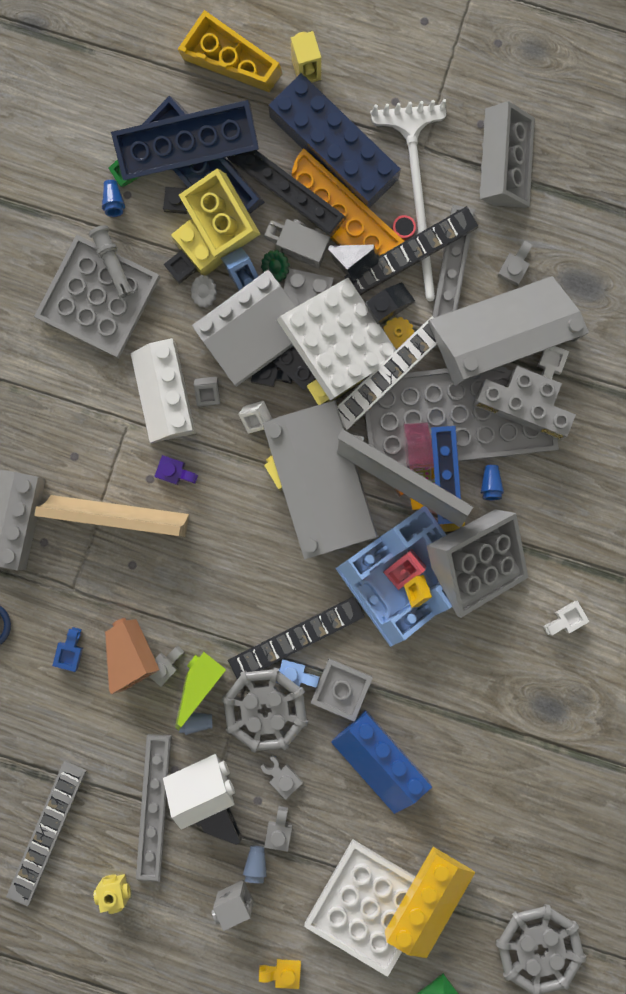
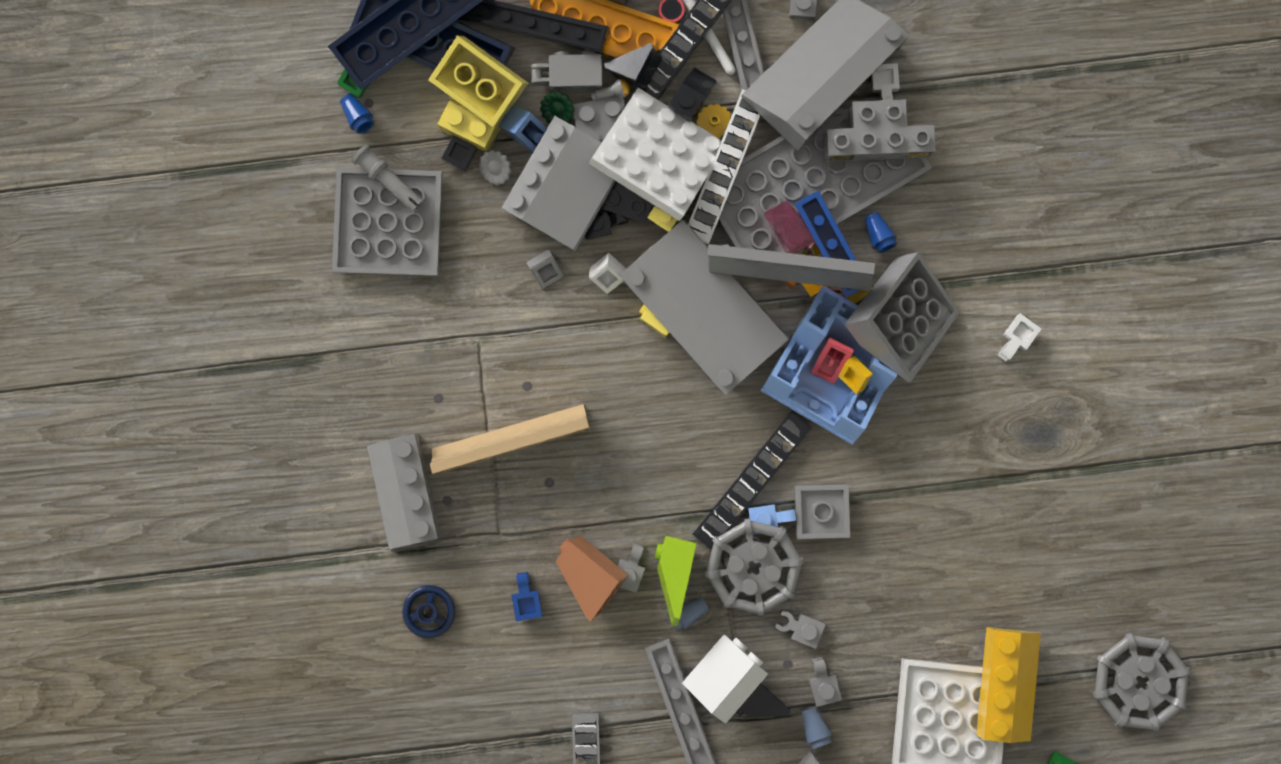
camera: 30 degrees left, 0 degrees up
white slope [131,338,196,444] -> none
dark purple plate [154,455,198,485] -> none
black plate [163,187,187,214] -> none
blue slope [331,710,432,814] -> none
none -> light grey piece [591,79,631,100]

